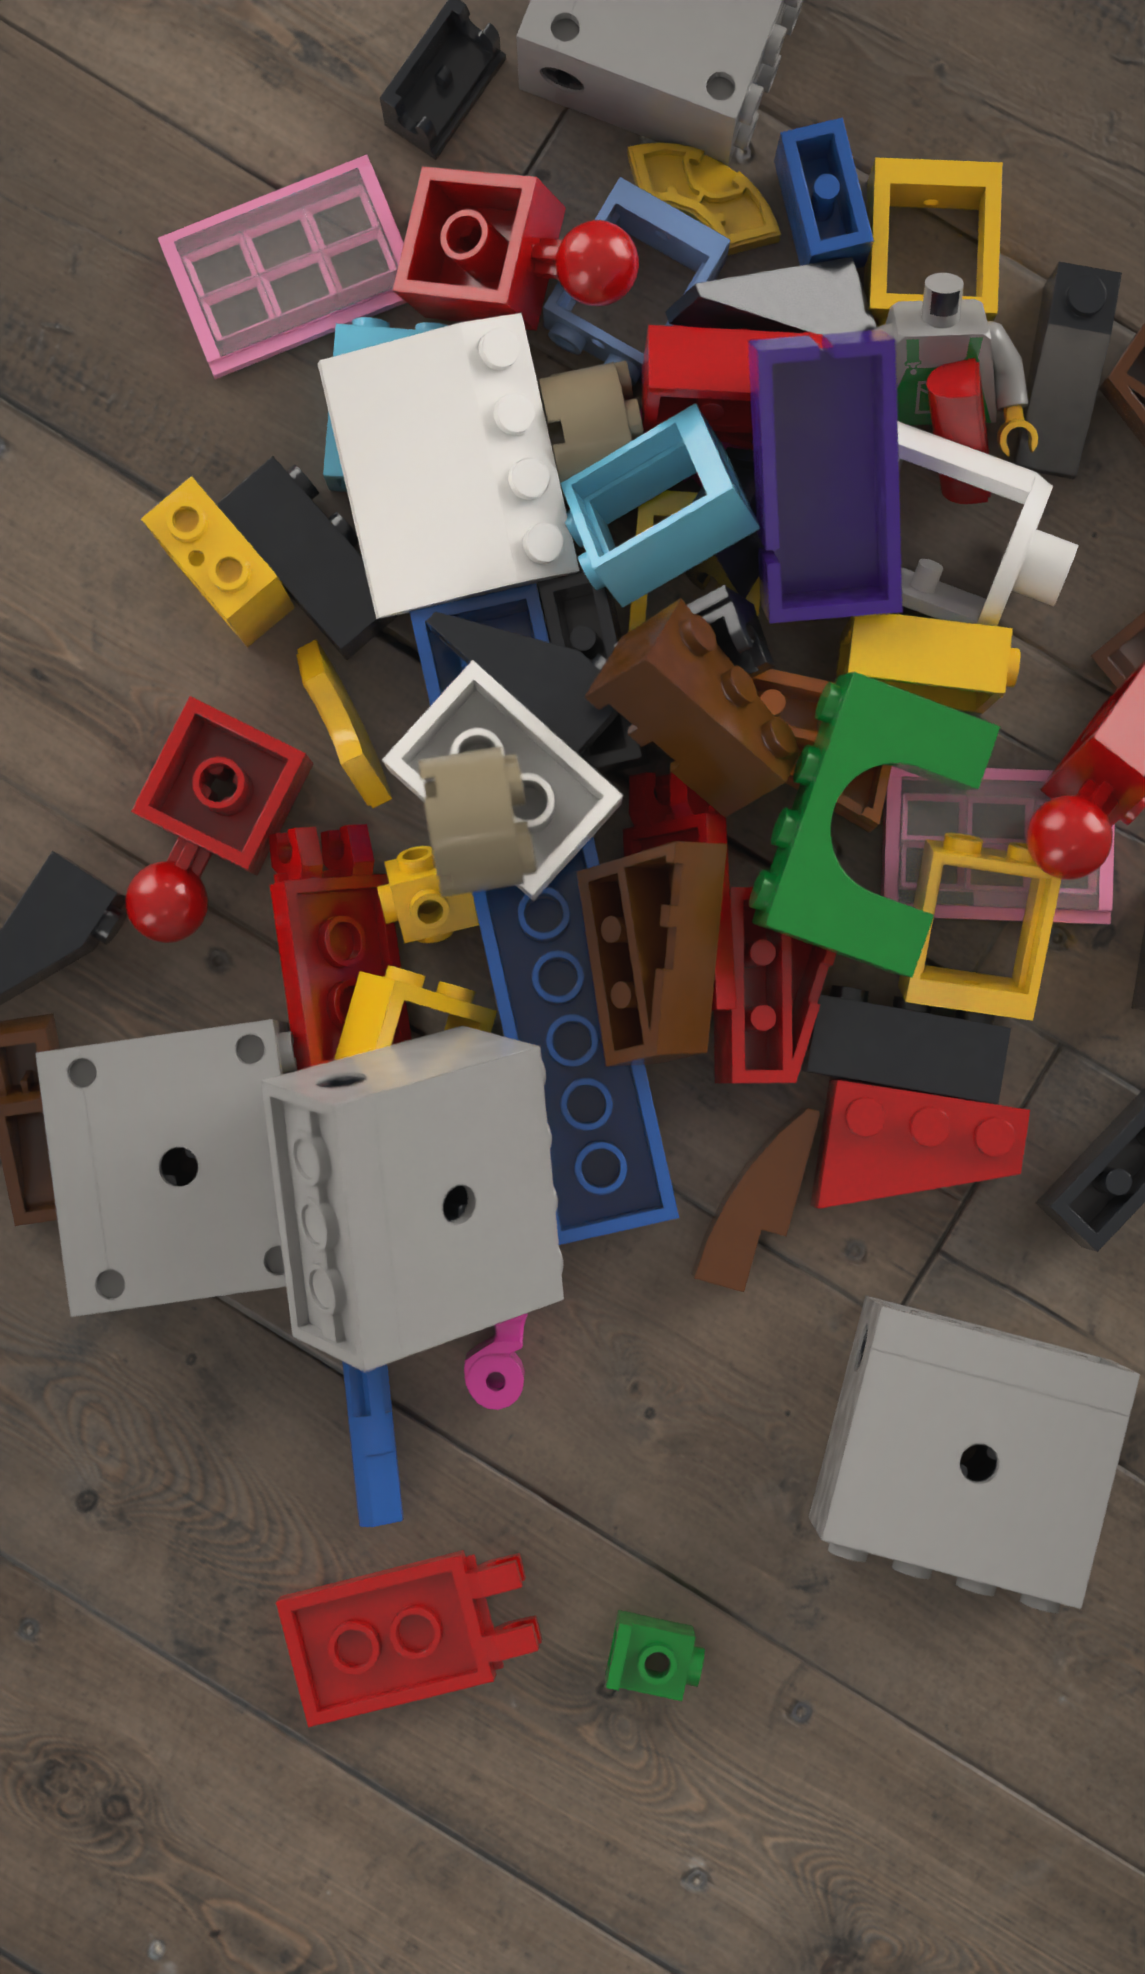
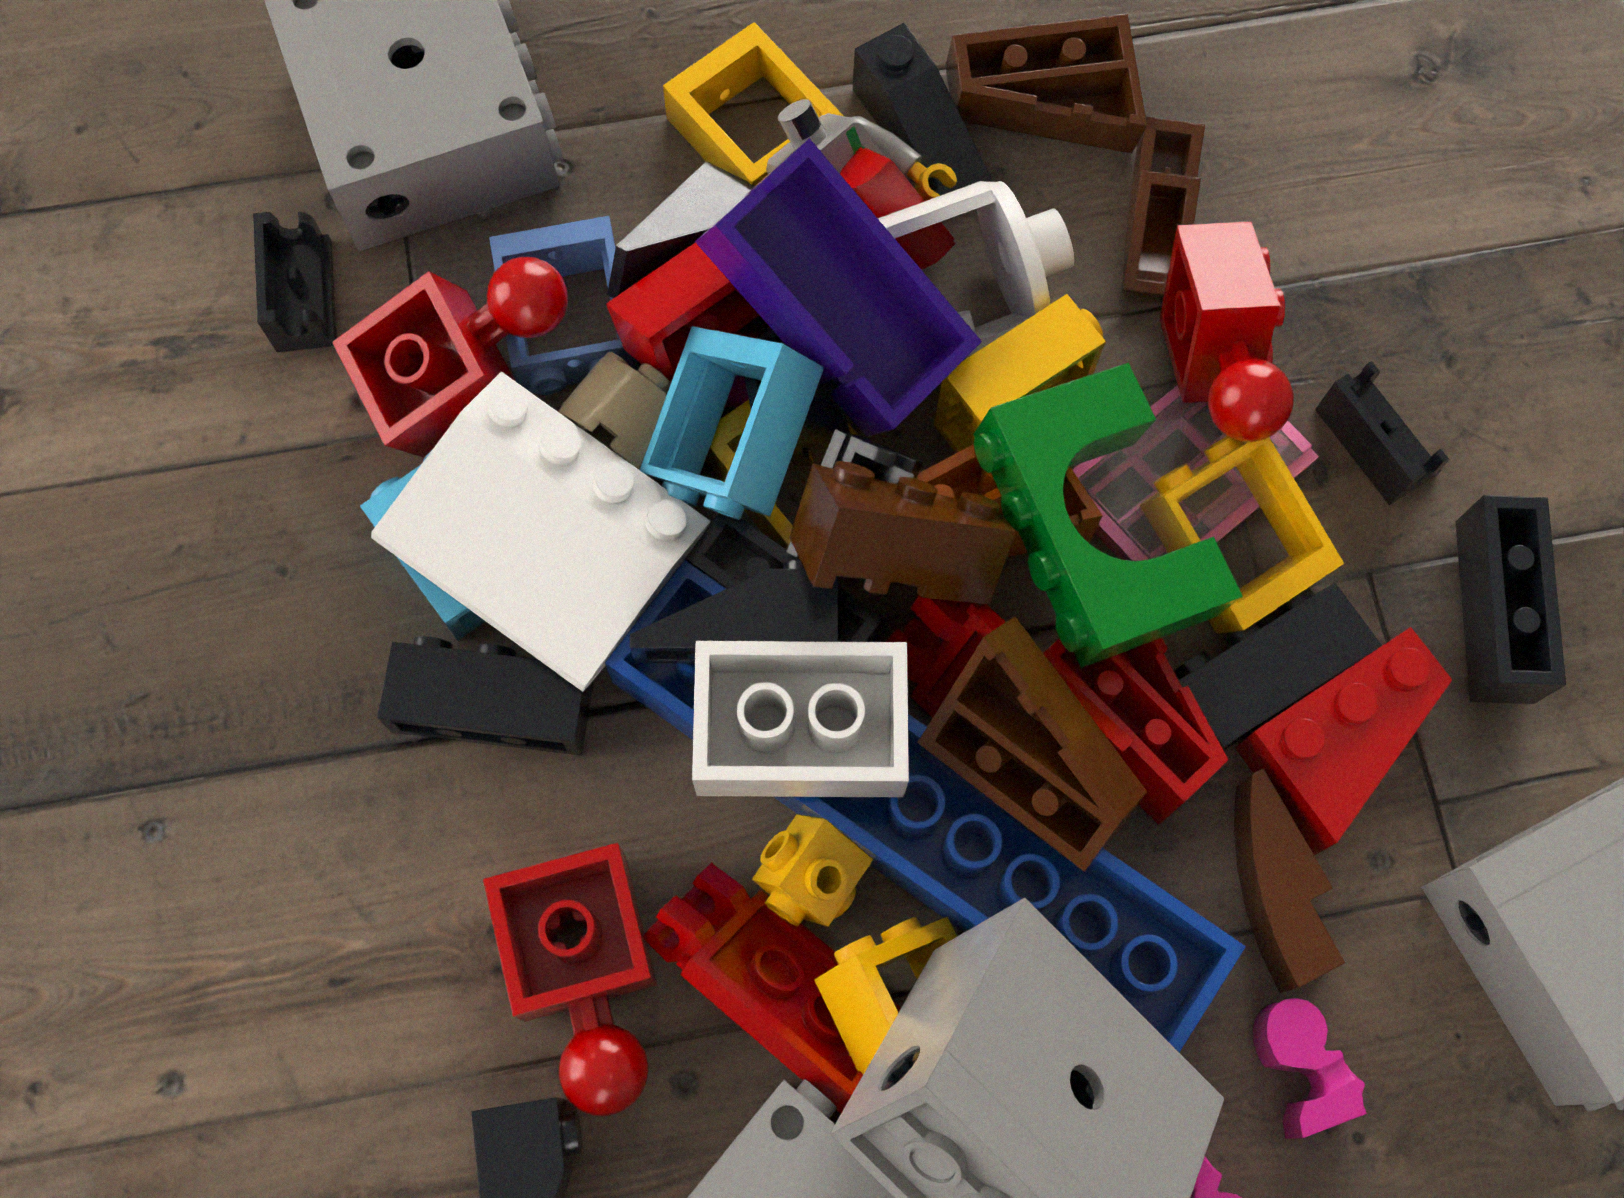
camera: 40 degrees left, 15 degrees down
yellow window [141,476,295,648] -> none
clear piece [158,154,407,379] -> none
yellow tile [296,639,392,809] -> none
dark tan brick [418,746,537,897] -> none
yellow tile [627,143,781,255] -> none
blue brick [774,117,874,268] -> none
none -> dark pink leg [1253,998,1367,1139]

